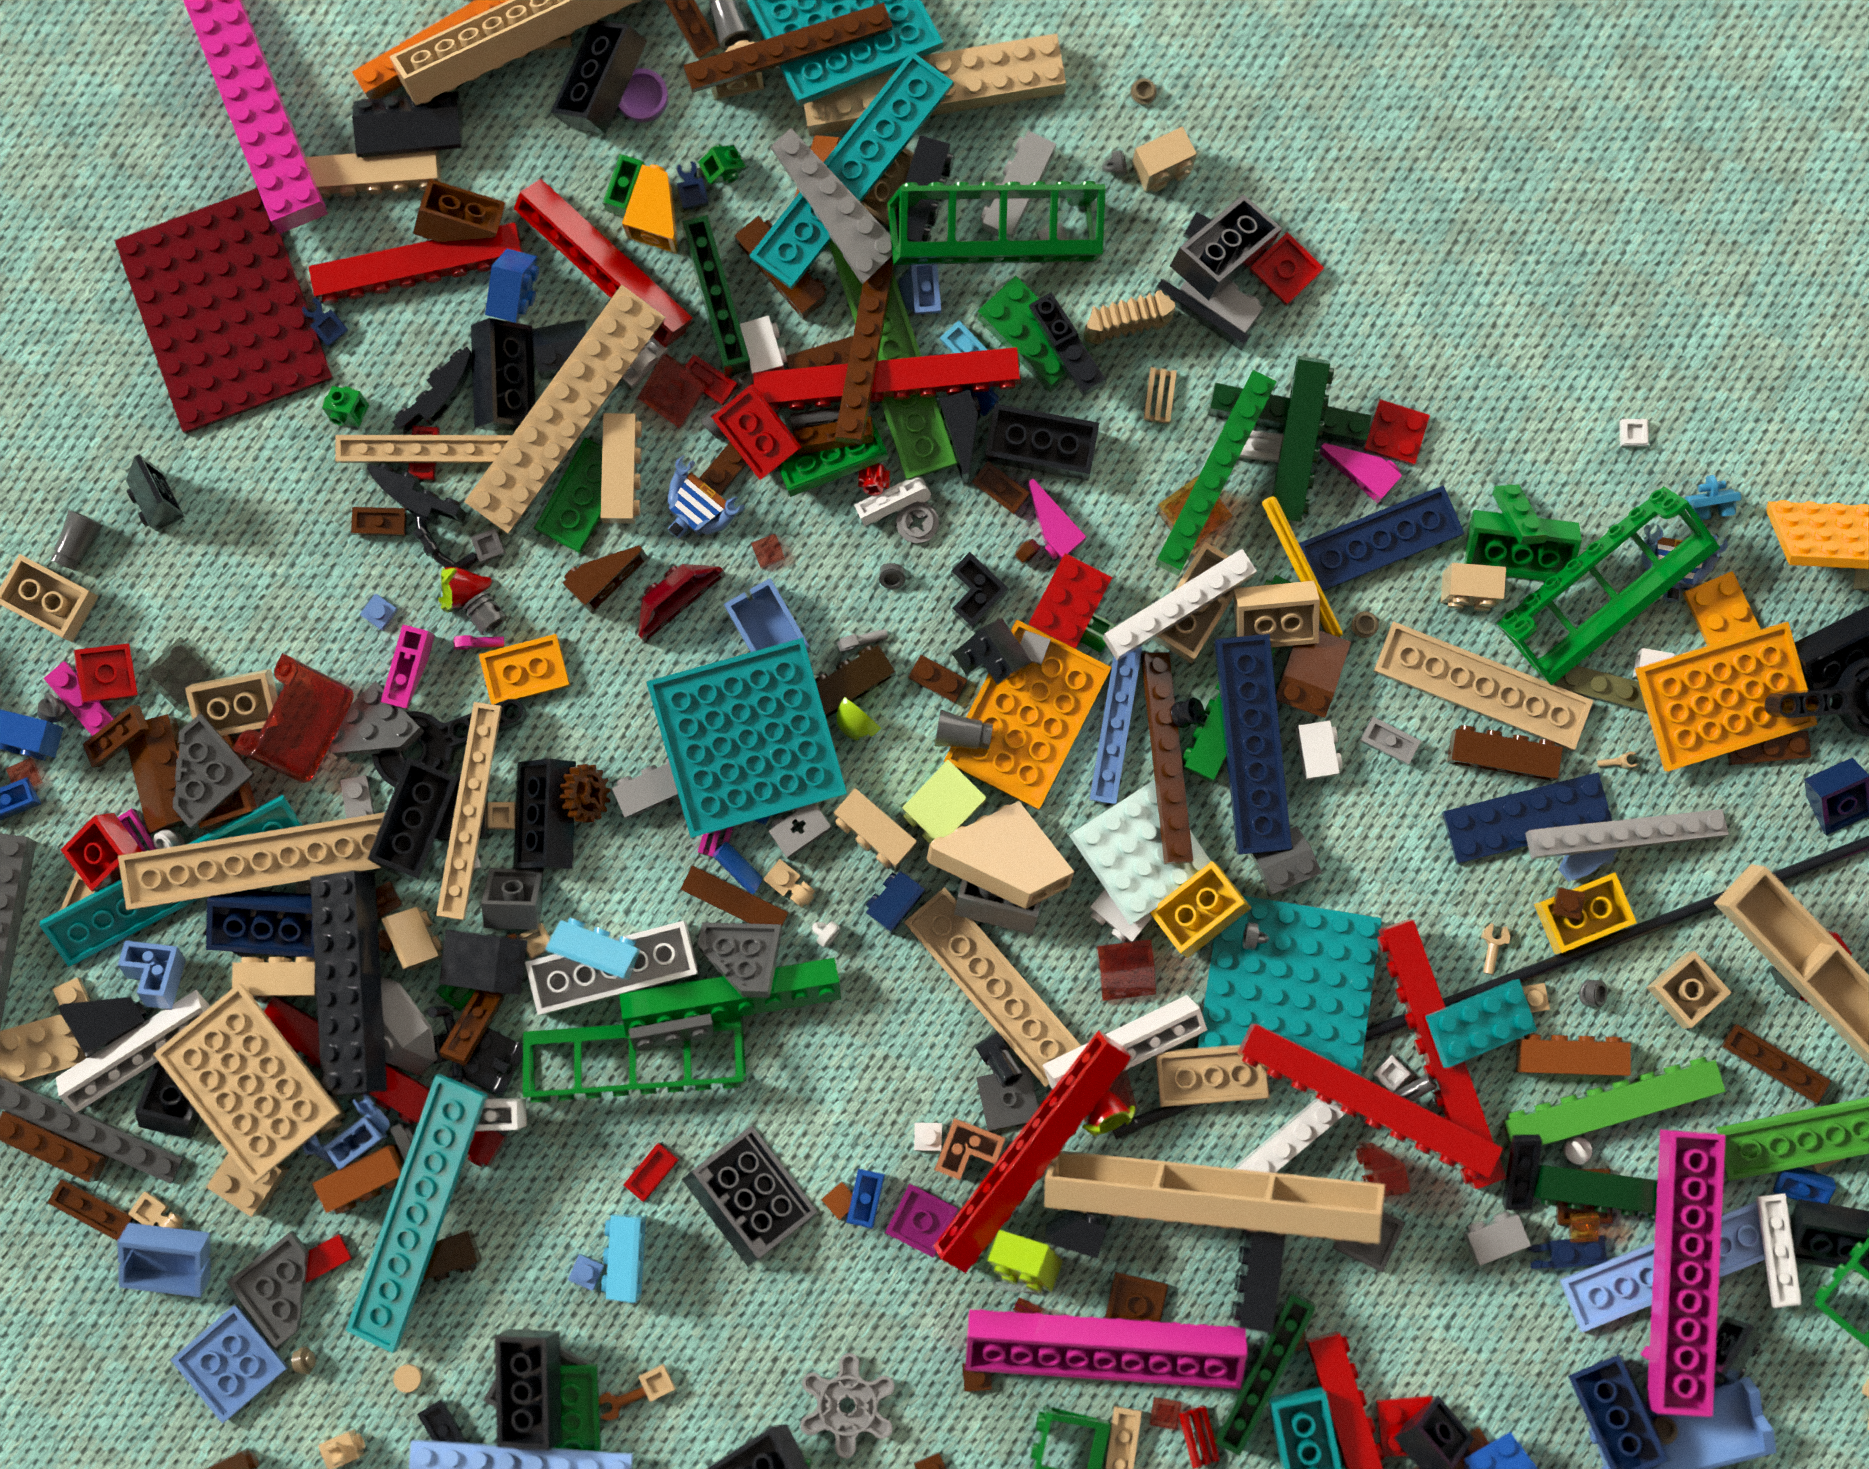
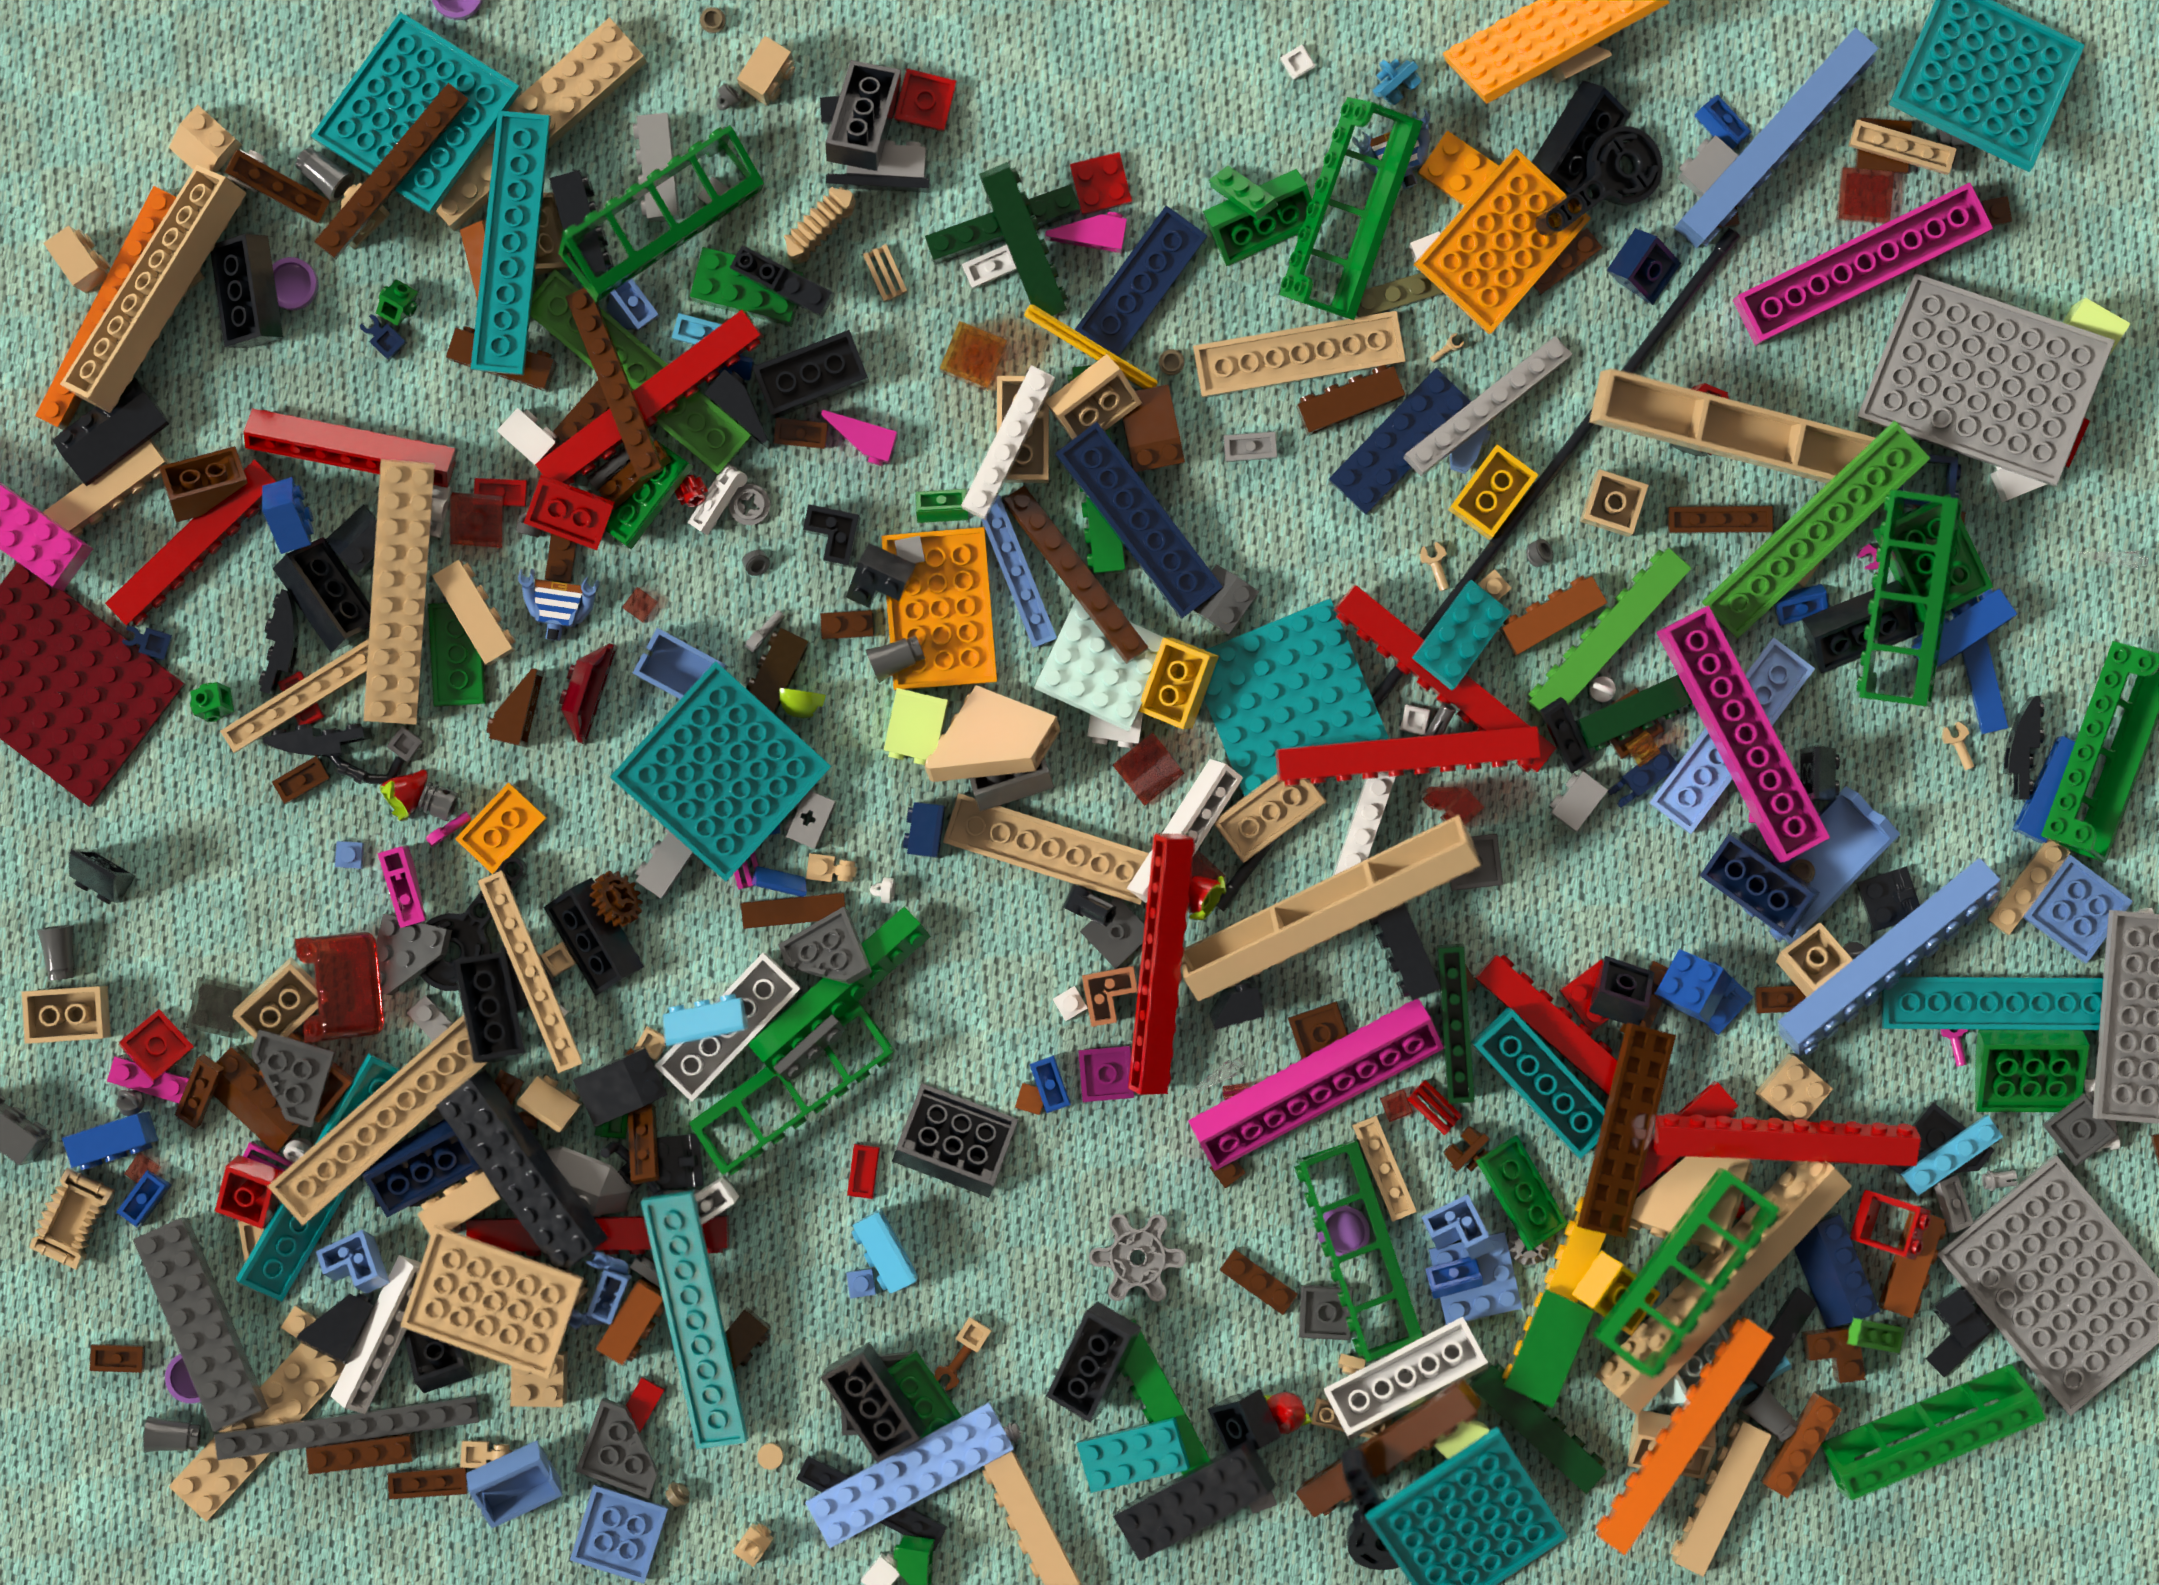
camera: 30 degrees left, 5 degrees up
dark grey slope [481,868,544,930] -> none
green brick [603,154,645,217] -> none
light orange slope [622,164,679,254] -> none
dark green brick [682,215,750,377] -> none
light grey wing [770,128,892,284] -> none
tan brick [834,788,917,869] -> none
lime brick [987,1230,1063,1293] -> none
reddish brown tile [1015,539,1040,564] -> none
red plate [1028,553,1113,649] -> none
green brick [1155,370,1277,576] -> none
black wheel [1171,697,1205,728] -> none
dark grey tile [1242,922,1269,950] -> none
white brick [1295,721,1342,781] -> none
tan brick [1441,563,1506,611] -> none
reddish brown plate [1551,887,1585,920] -> none
white tile [1756,1193,1802,1308] -> none

